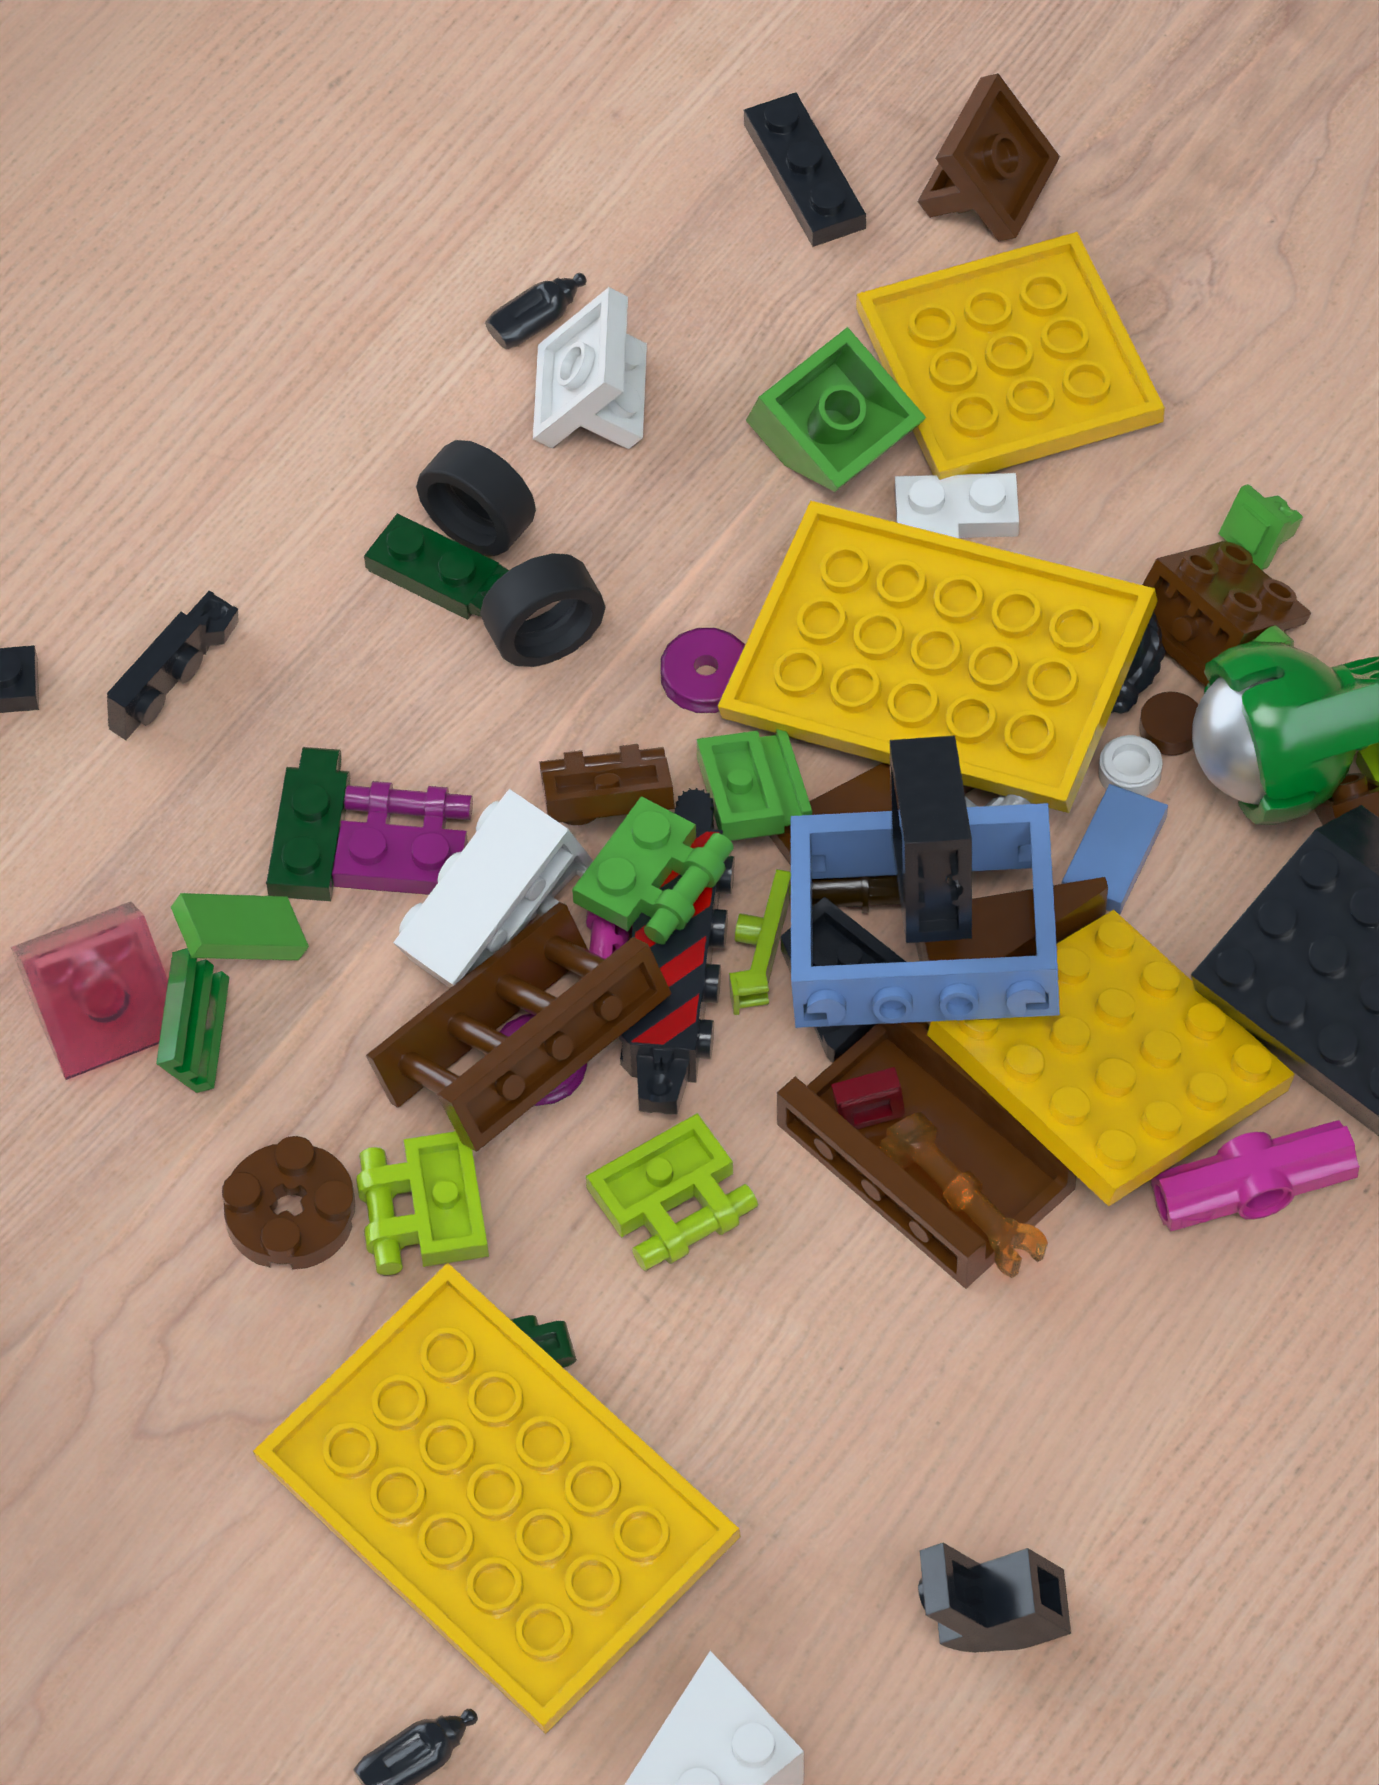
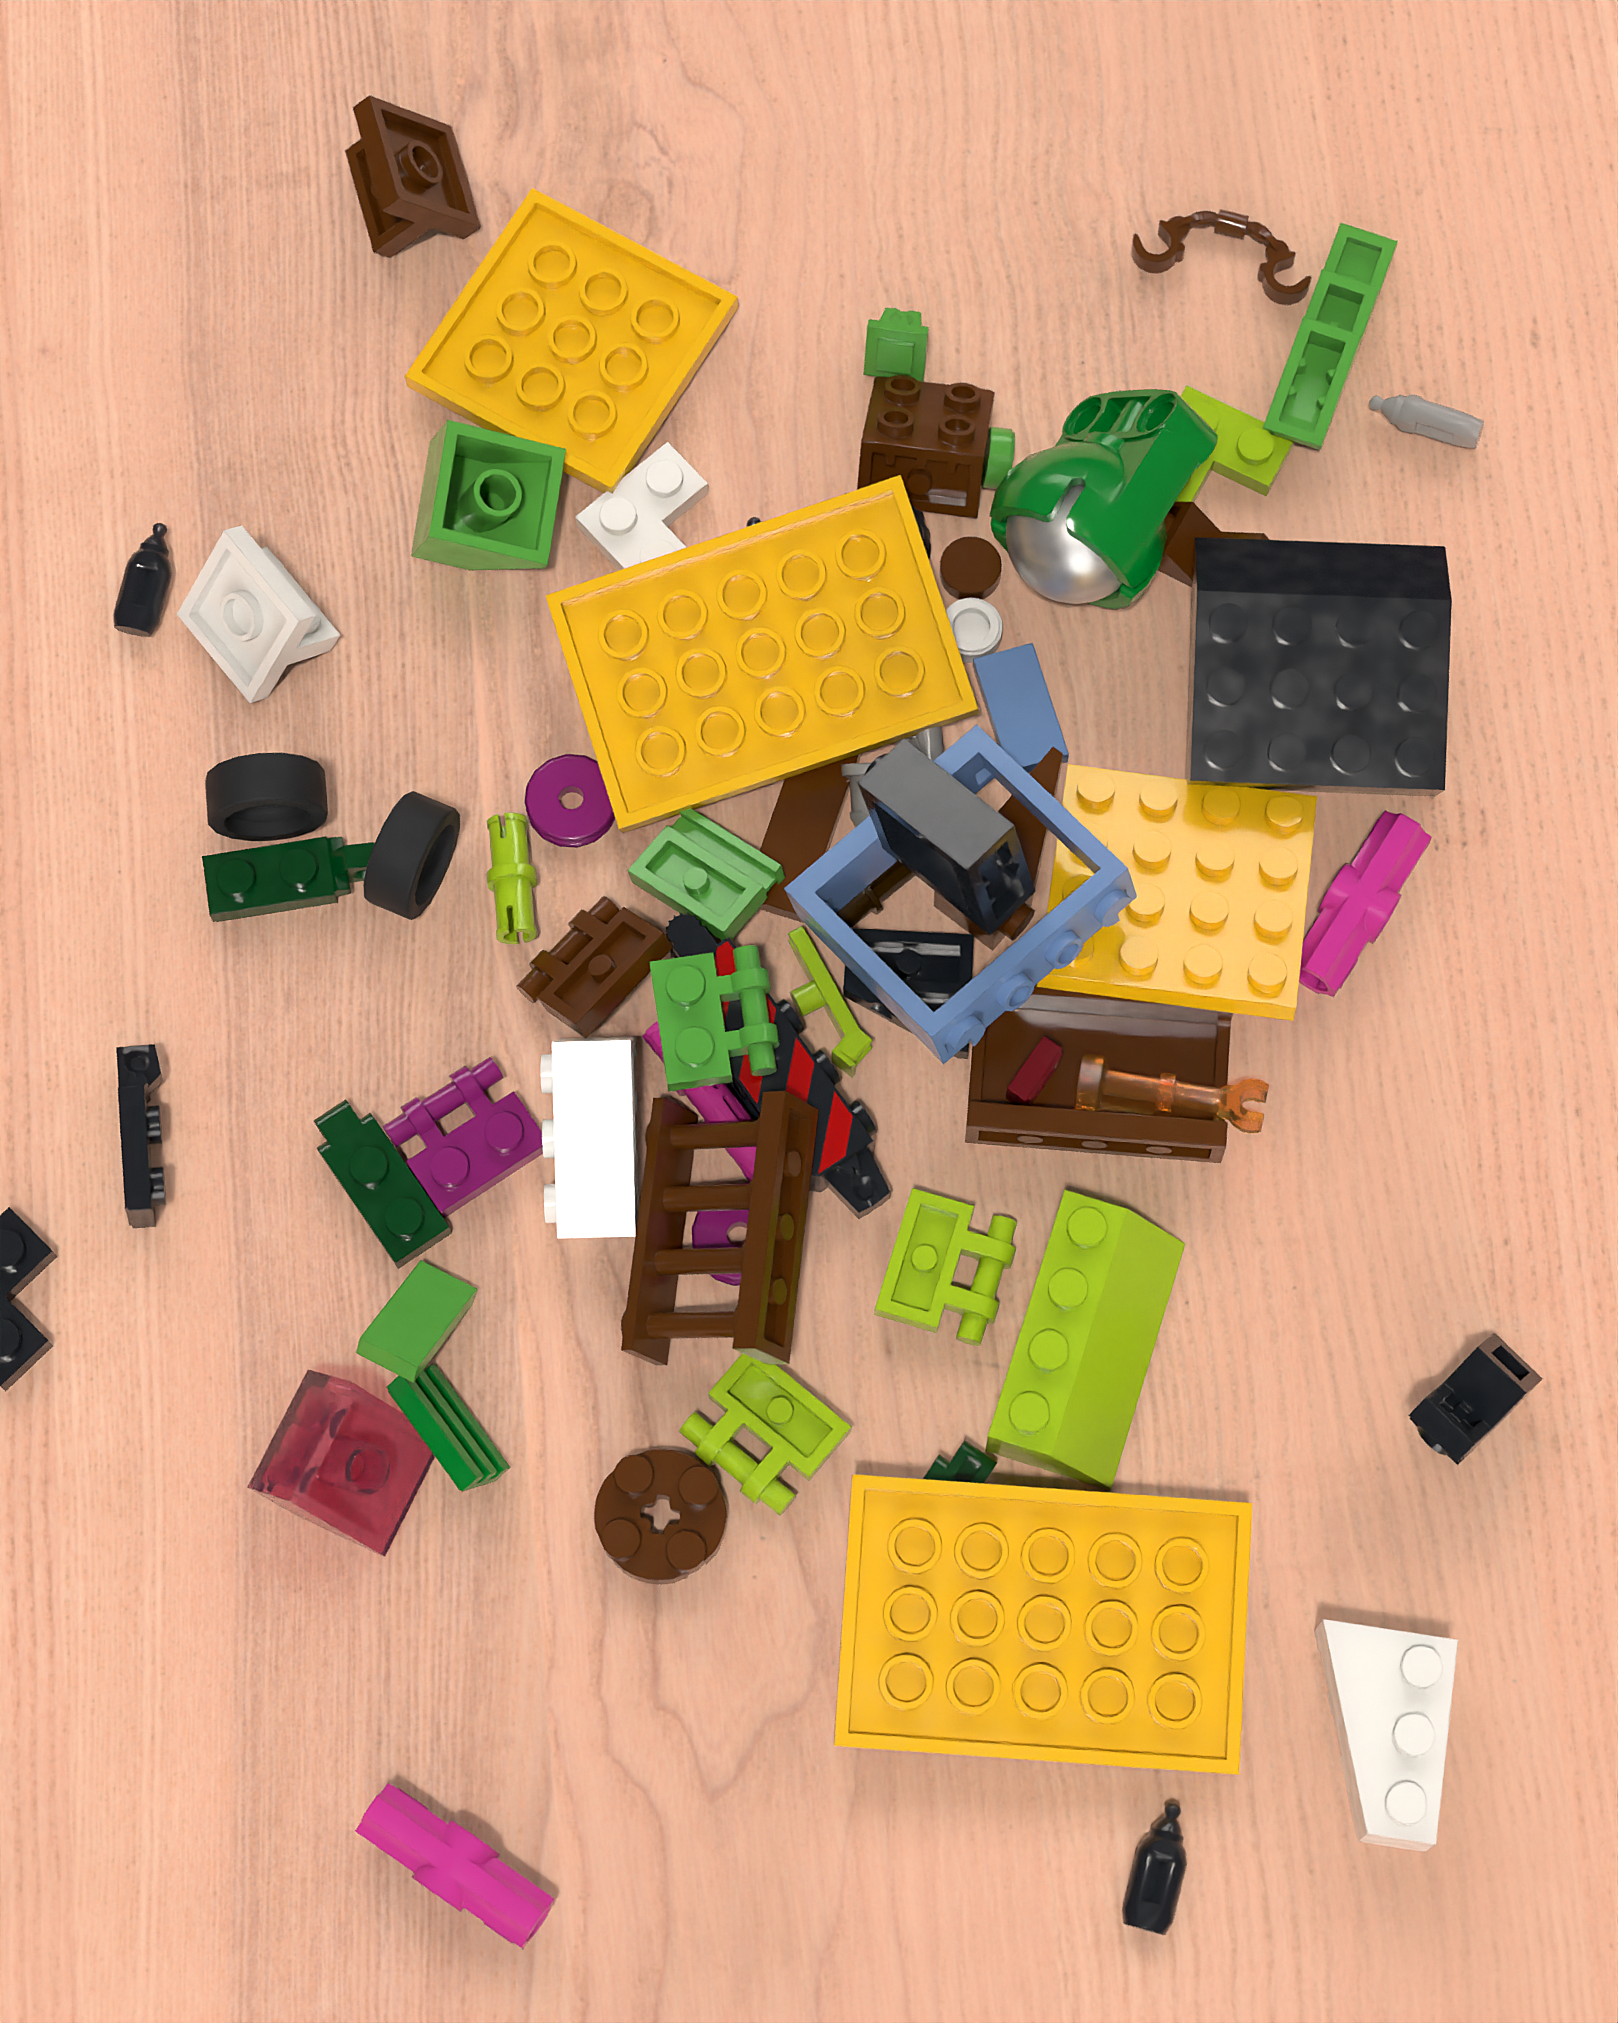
camera: 40 degrees left, 15 degrees up
black plate [744,92,866,247] -> none
none -> lime pin [486,813,537,944]
none -> lime slope [985,1190,1185,1490]

